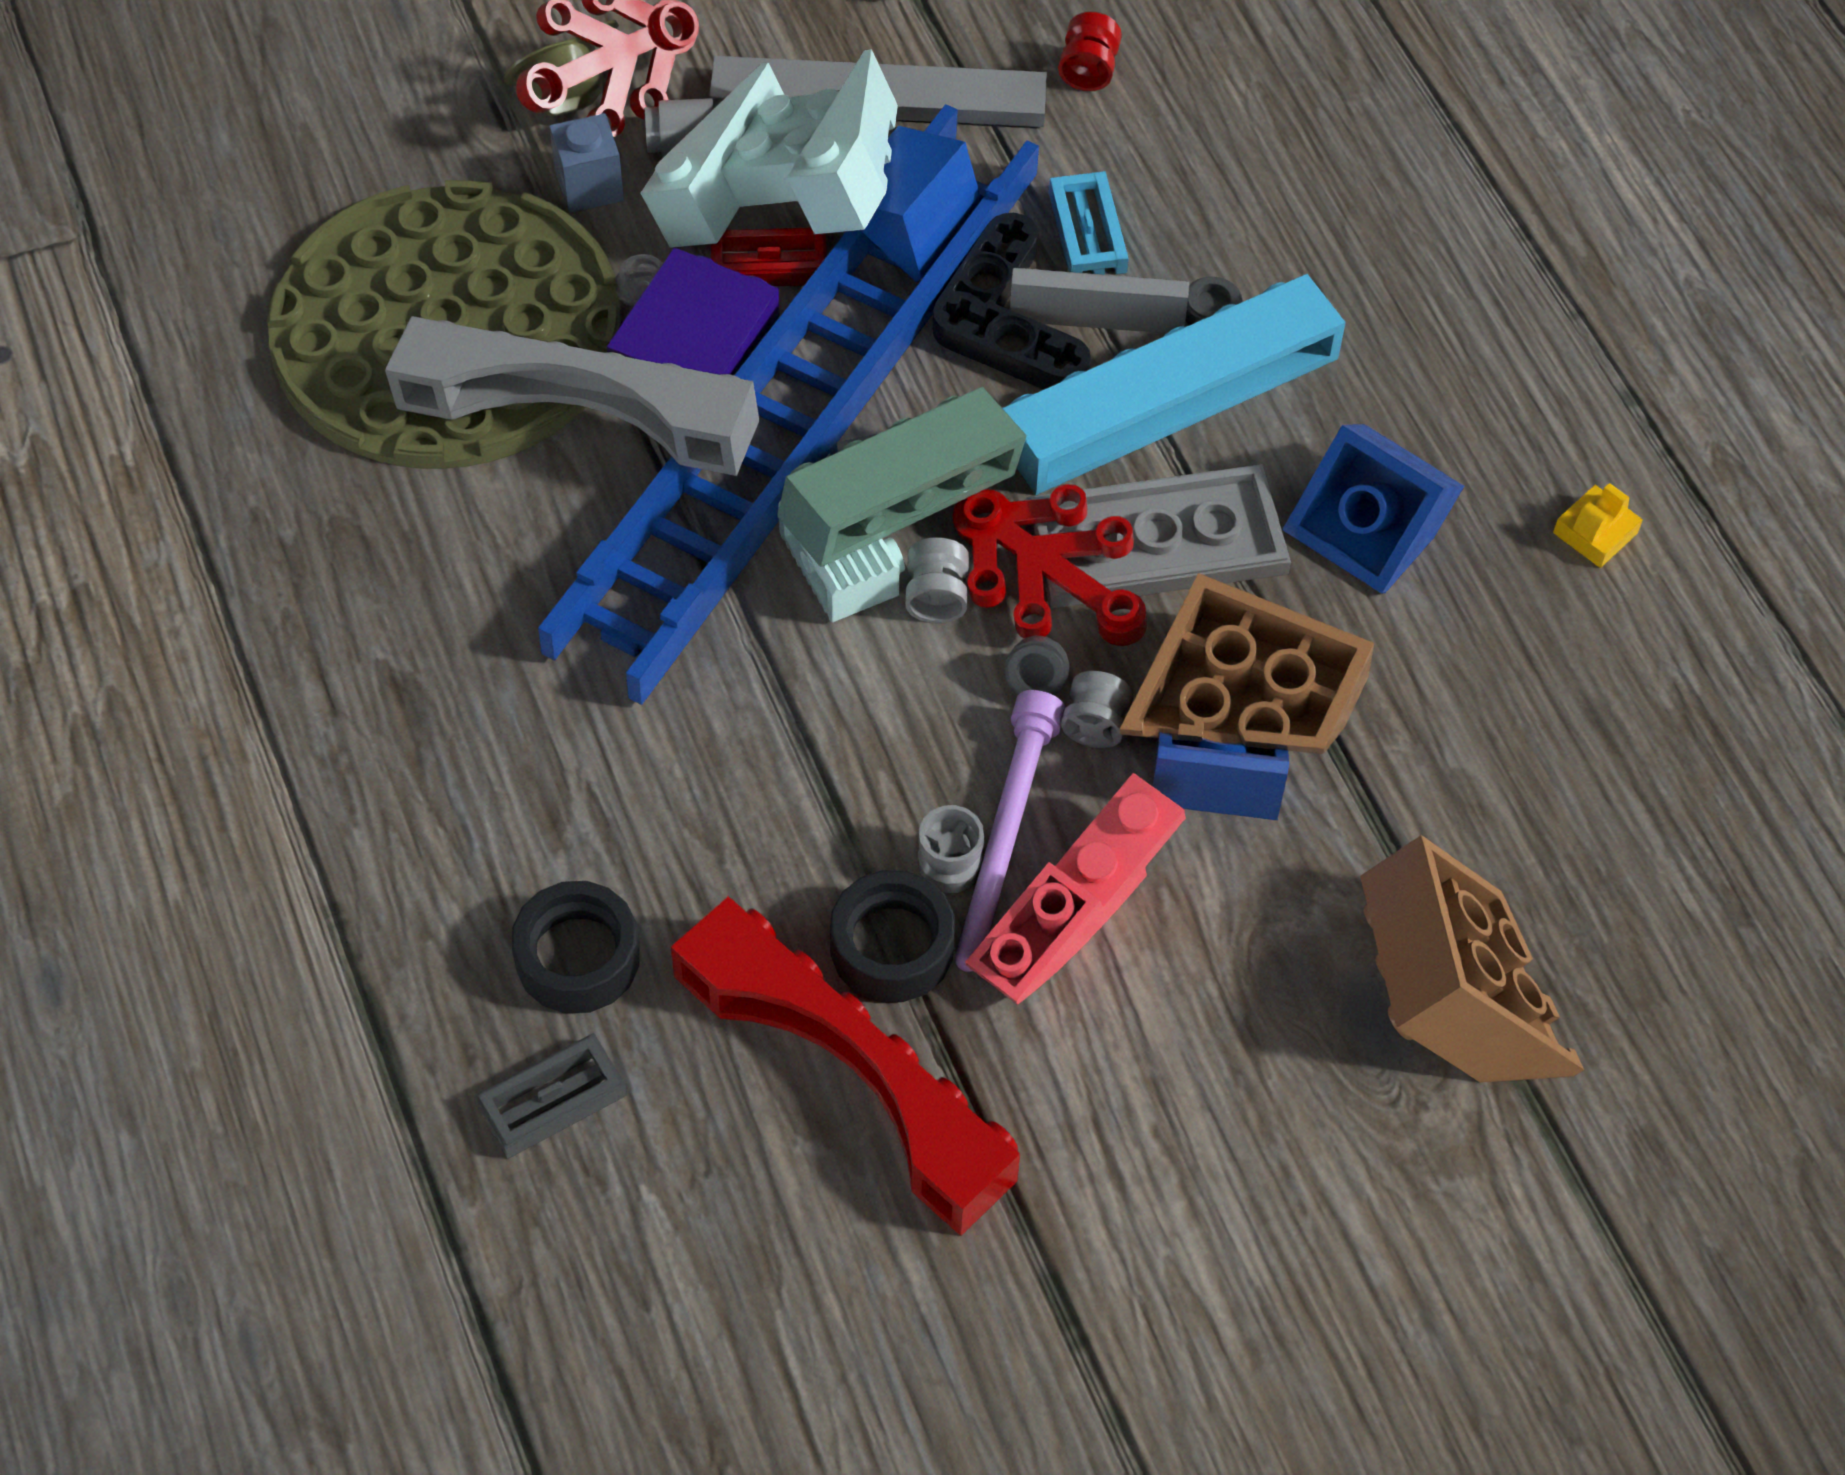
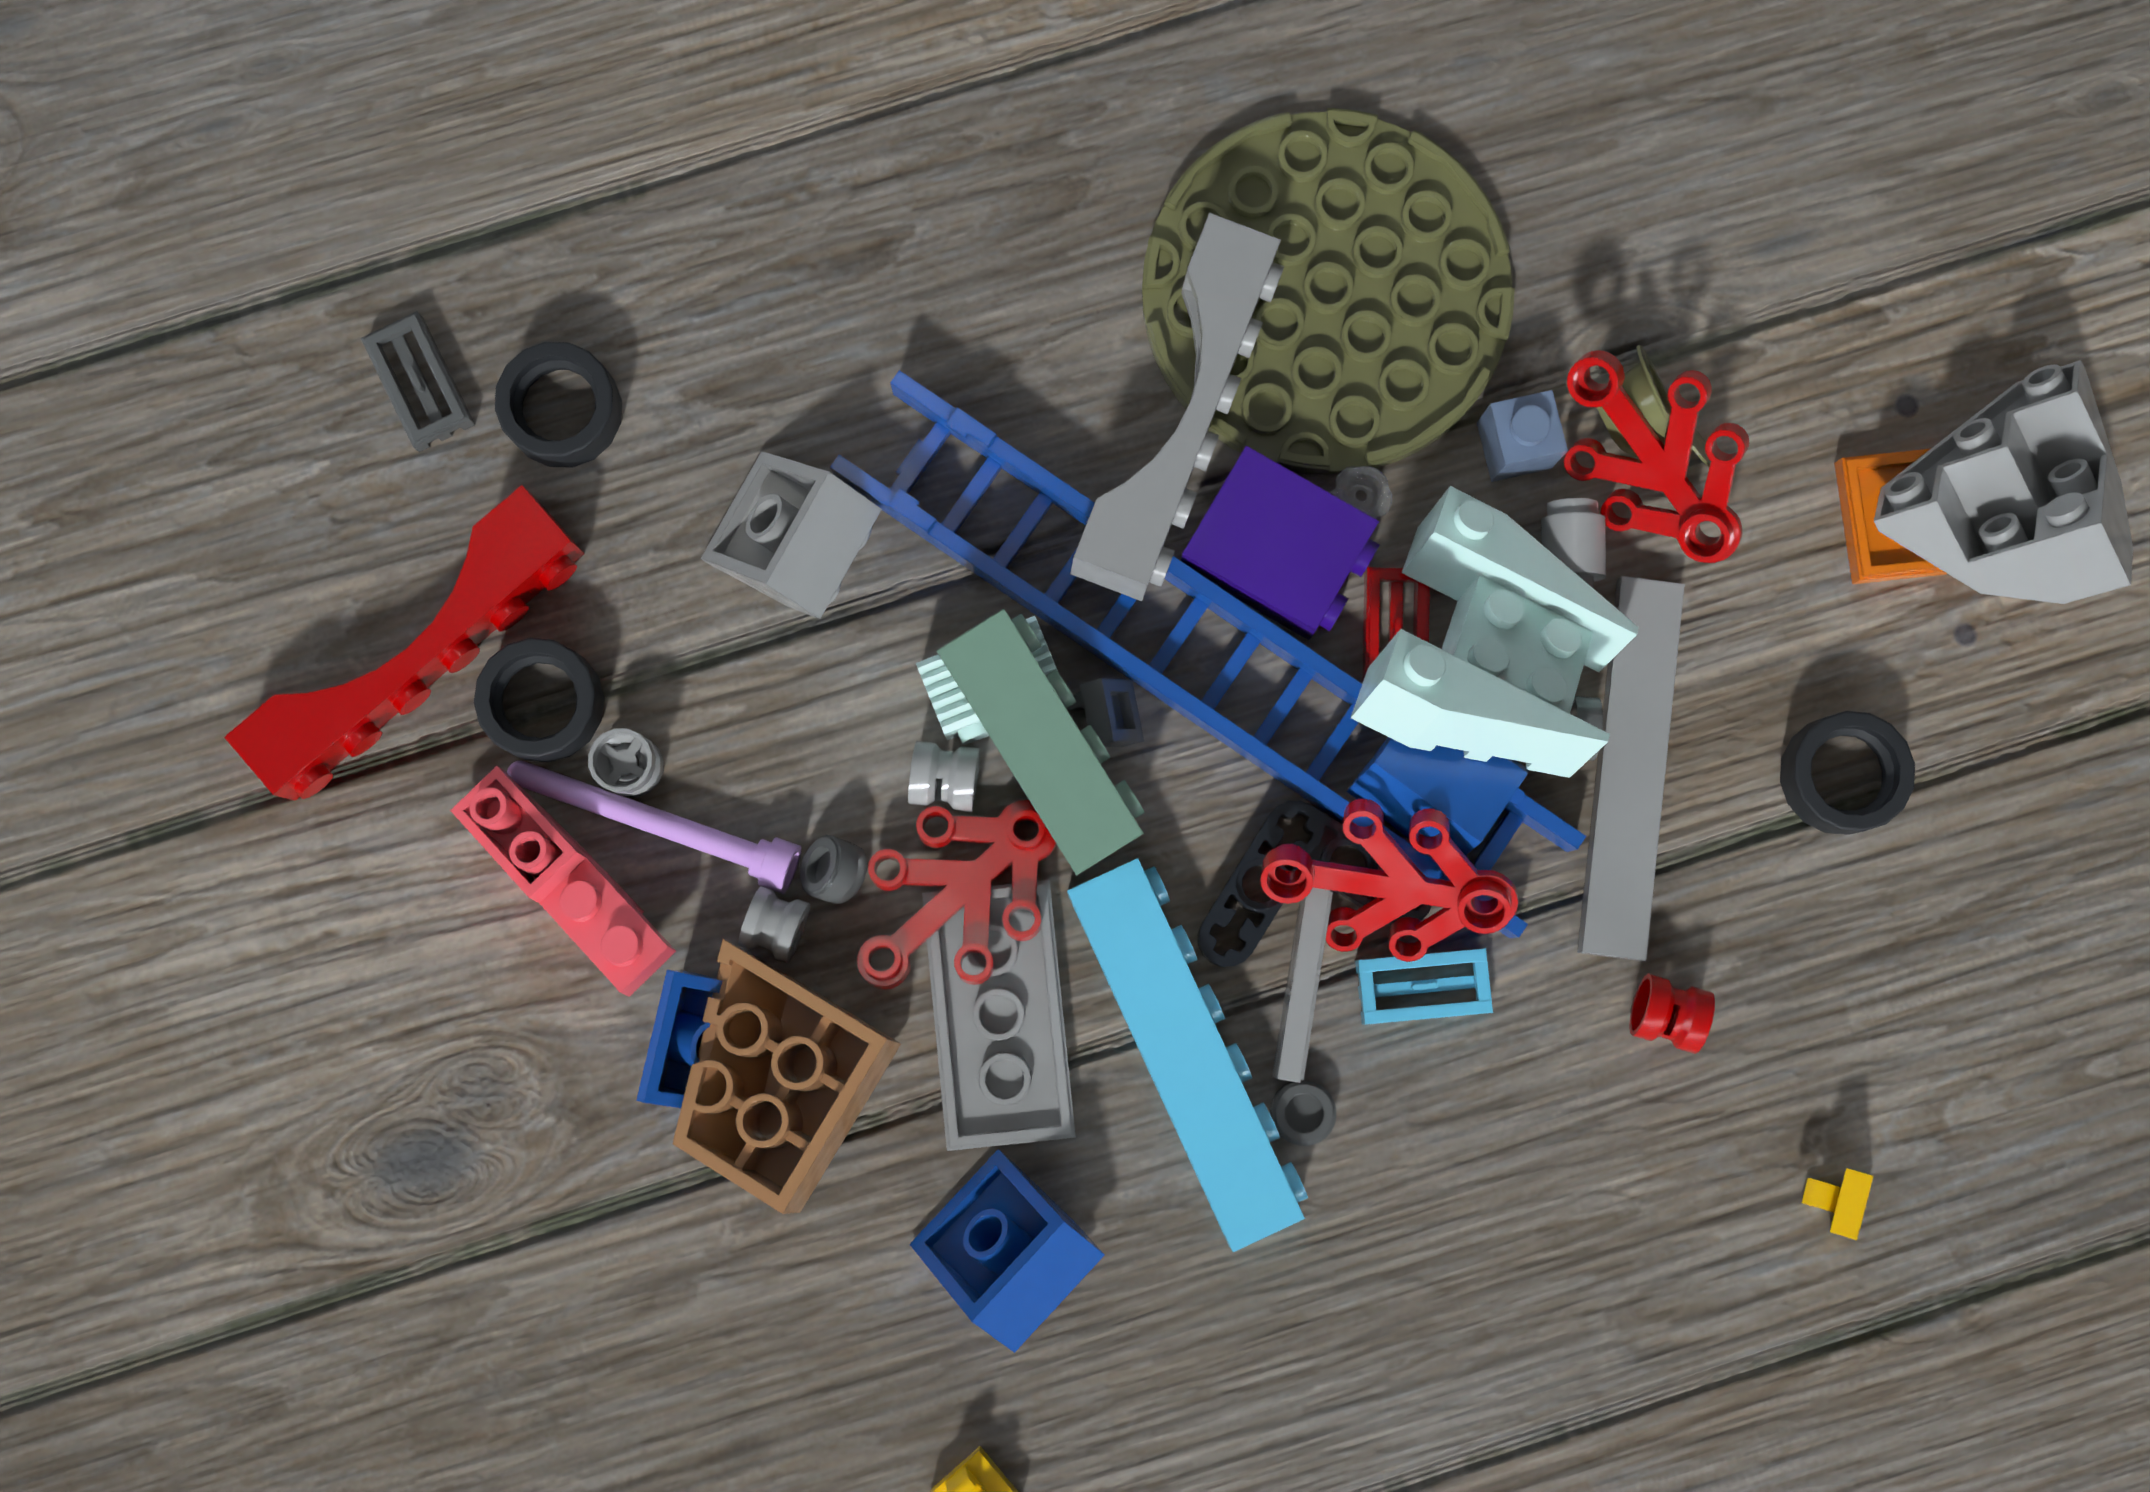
camera: 95 degrees right, 25 degrees up
medium nougat wedge [1360,835,1584,1083] -> none
none -> light grey slope [701,451,882,619]
none -> red plant [1260,799,1518,962]

